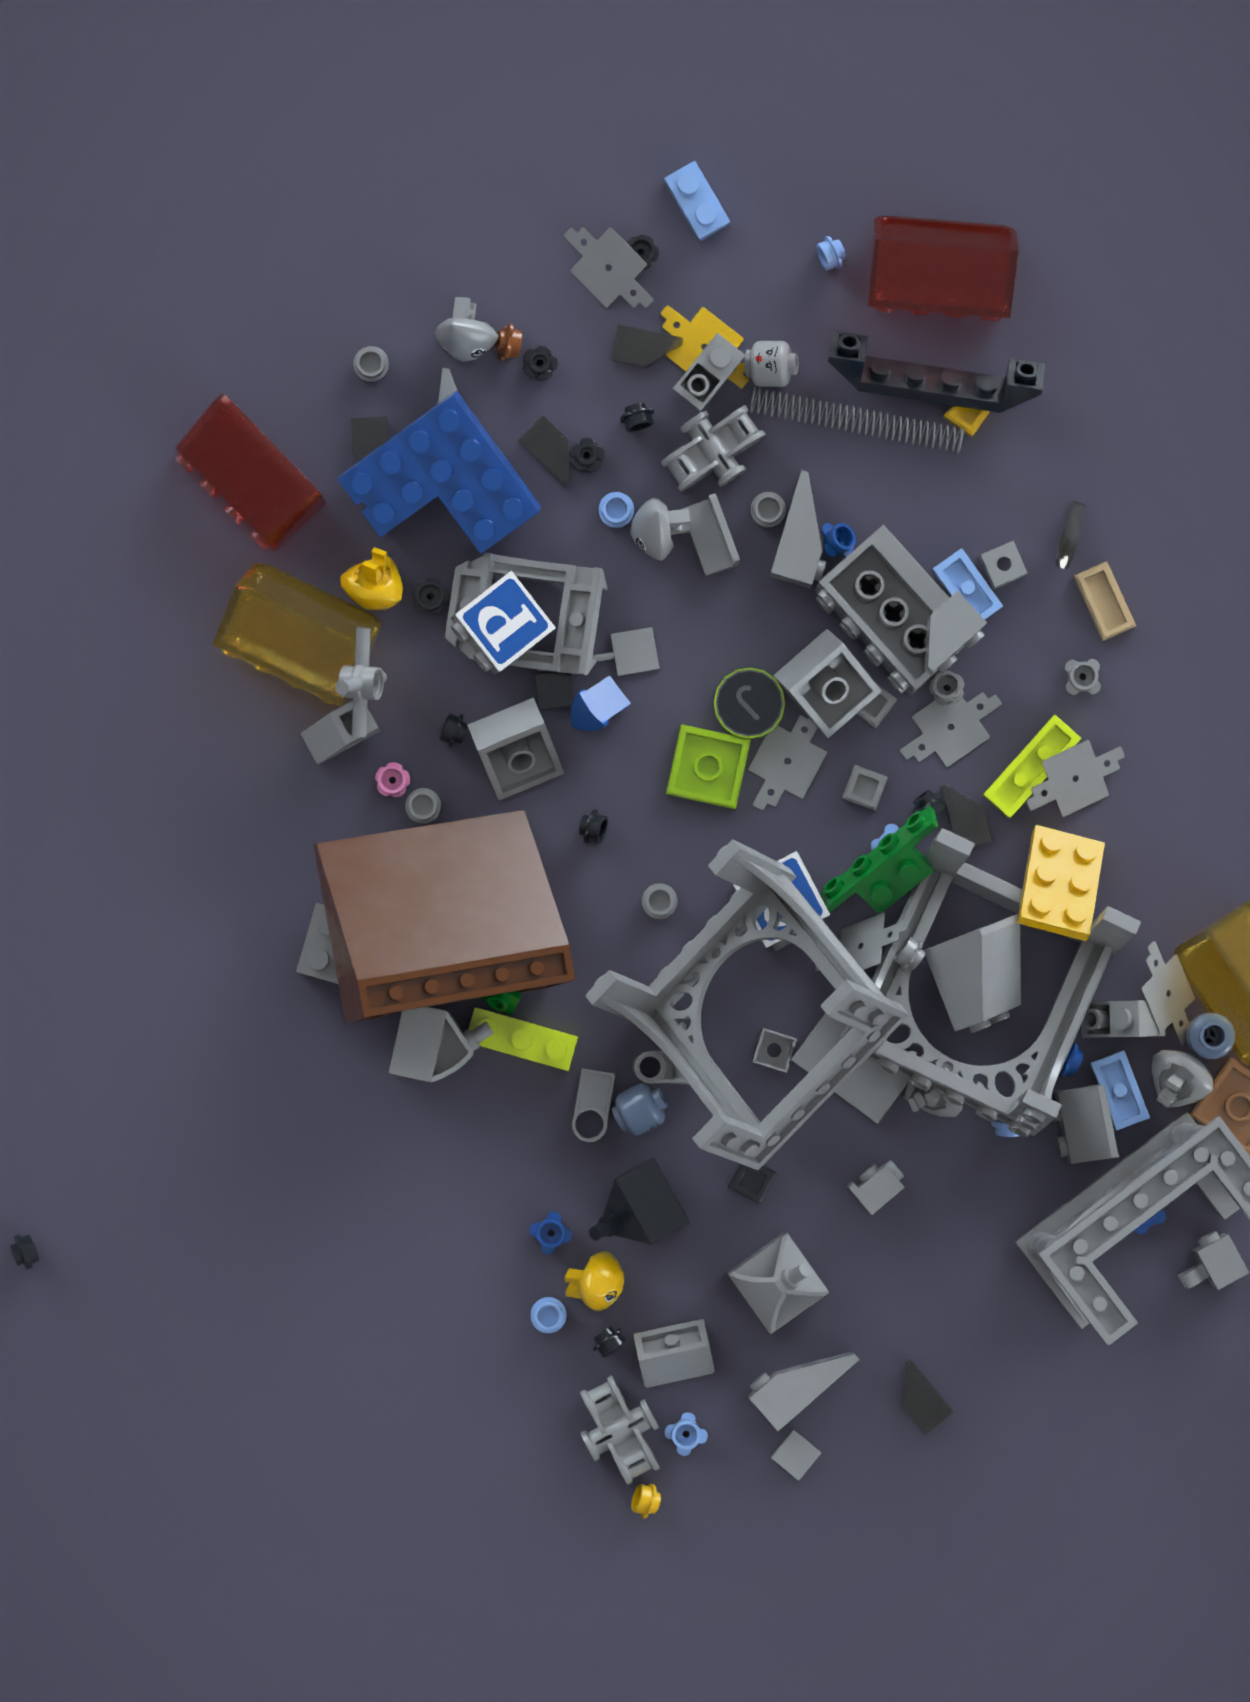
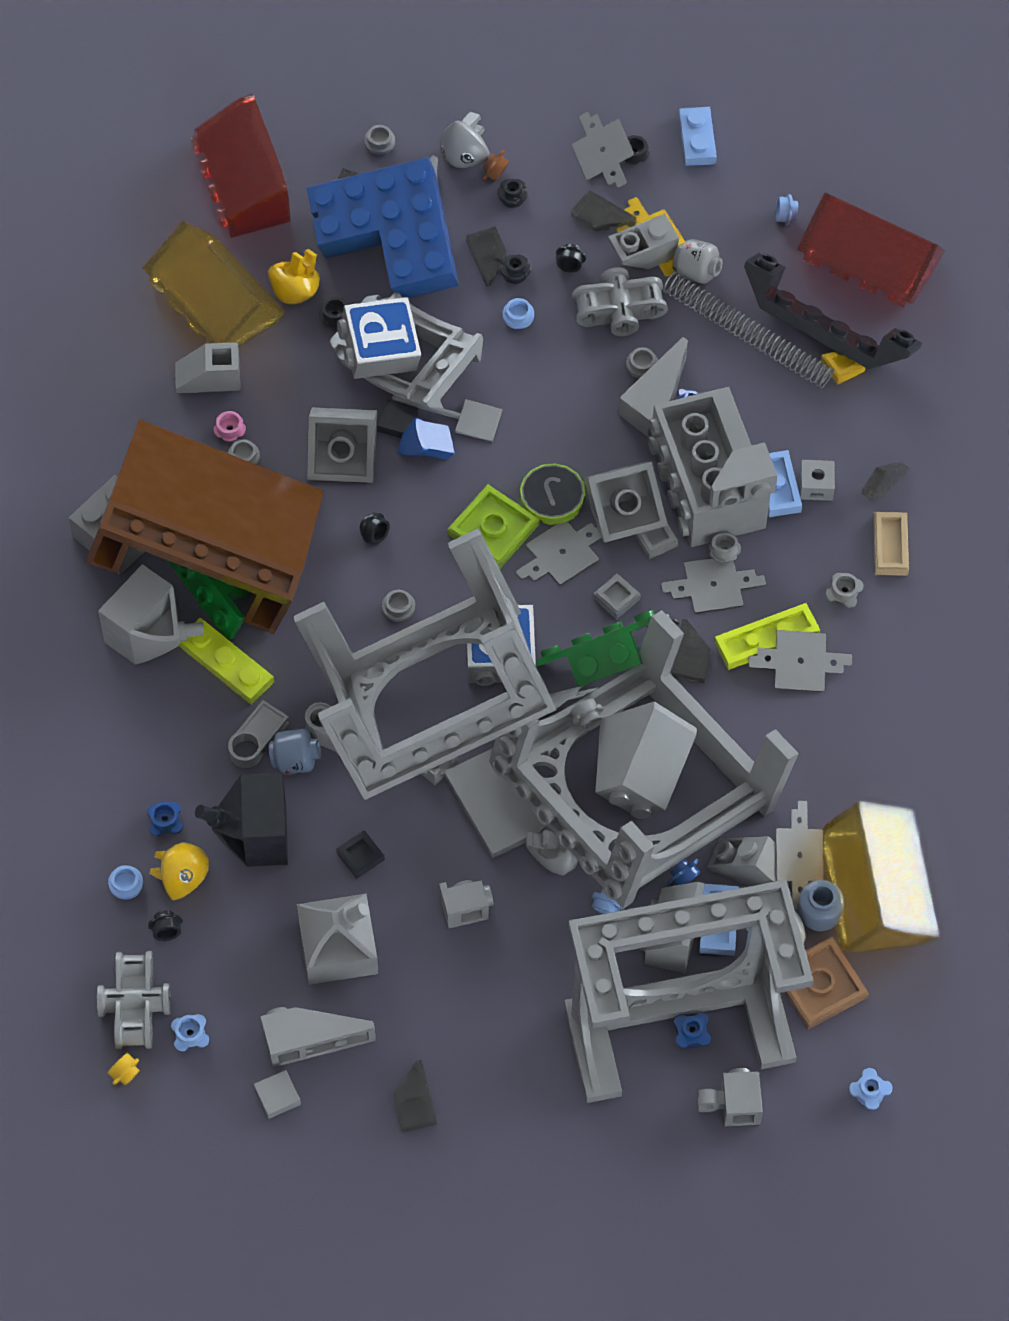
camera: 30 degrees right, 25 degrees down
light grey bar [335,627,387,737] -> none
black plate [439,713,468,747] -> none
light grey piece [630,498,691,561] -> none
light grey panel [633,1319,715,1388] -> none
light grey panel [682,493,740,577] -> none
yellow plate [1017,825,1105,941] -> none

